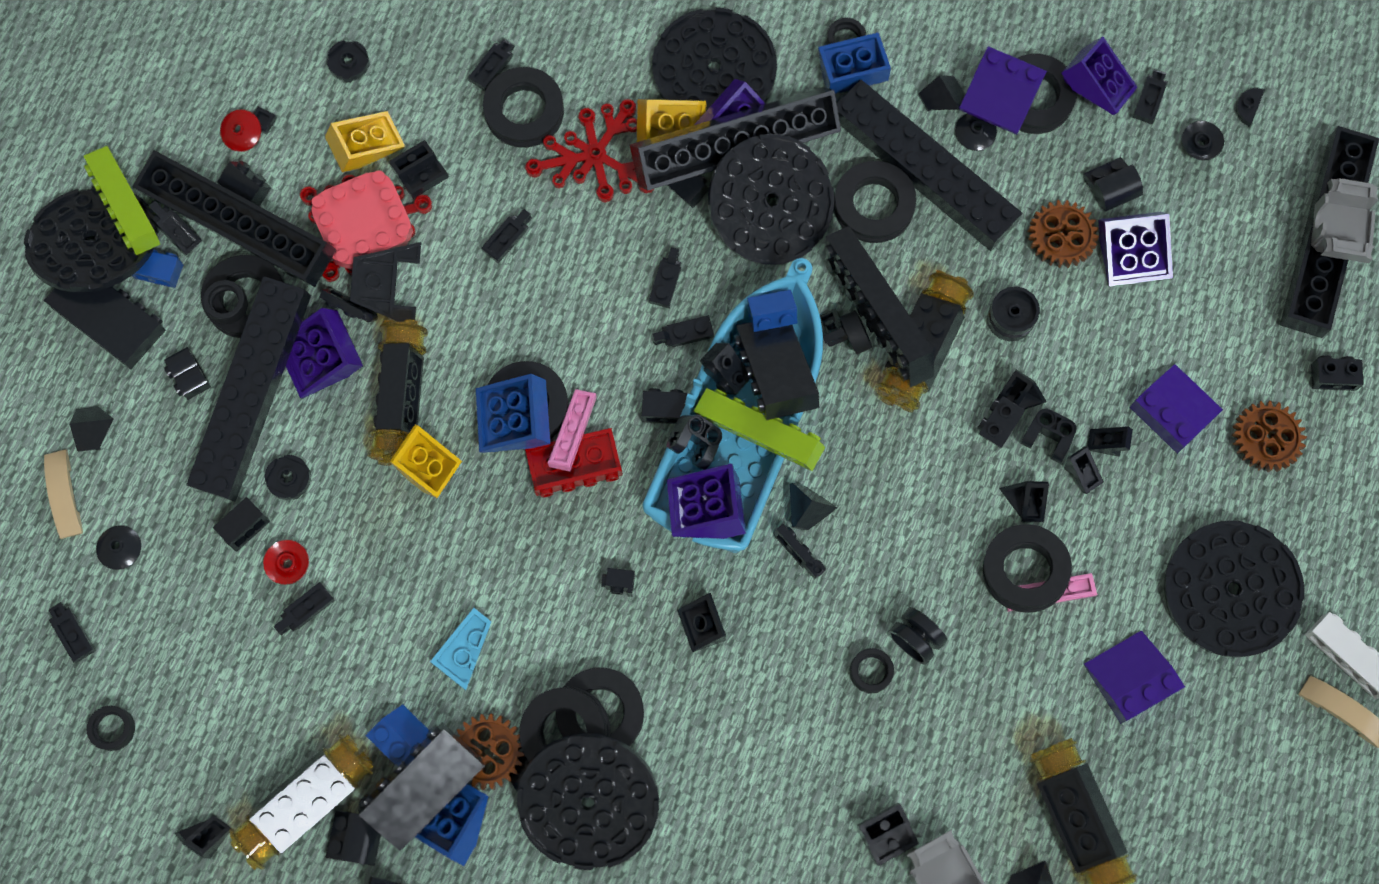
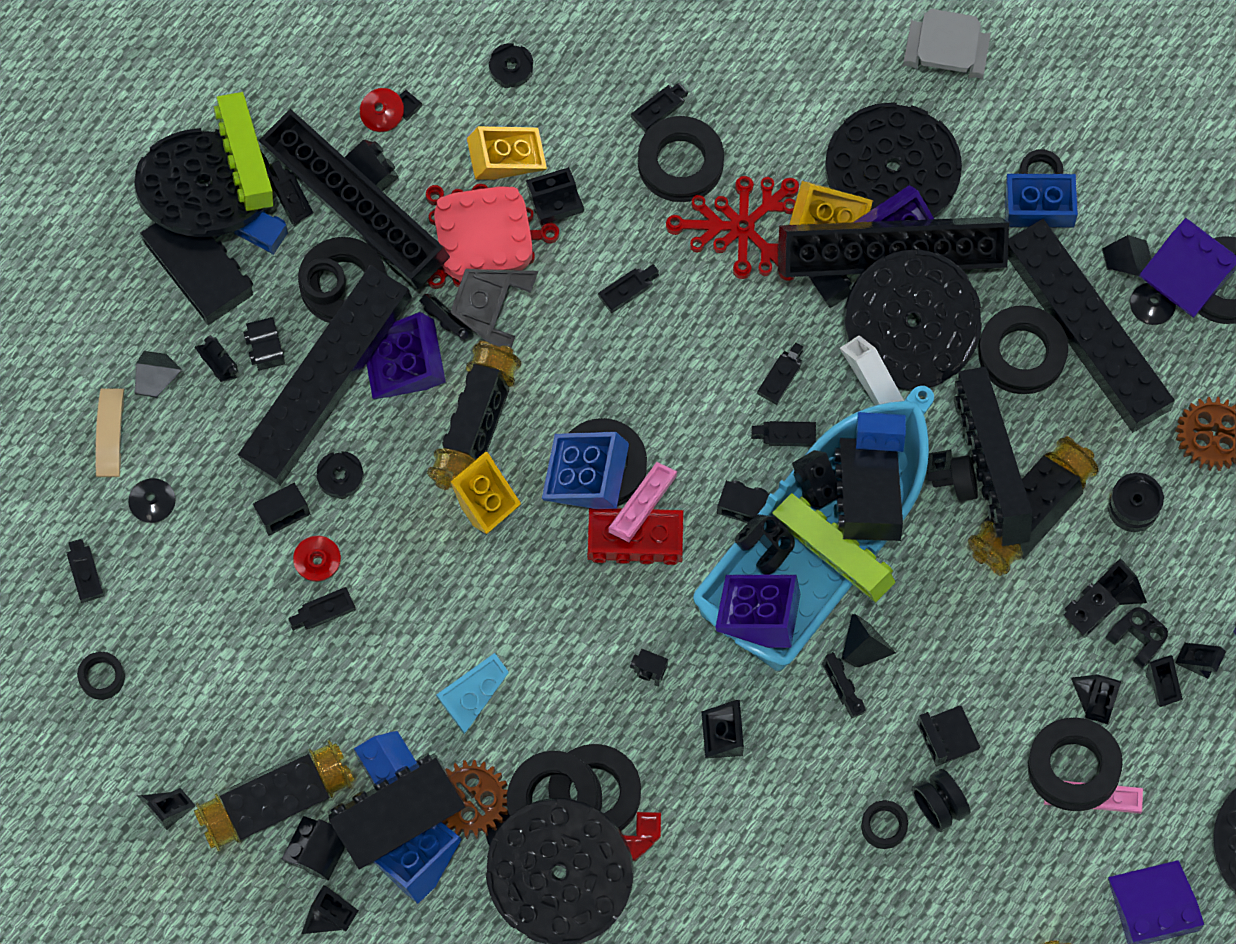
camera: 15 degrees right, 5 degrees down
none -> black hinge [194,335,238,382]
none -> red tile [623,812,661,861]
none -> white slope [840,336,904,406]
none -> black bracket [917,706,980,767]

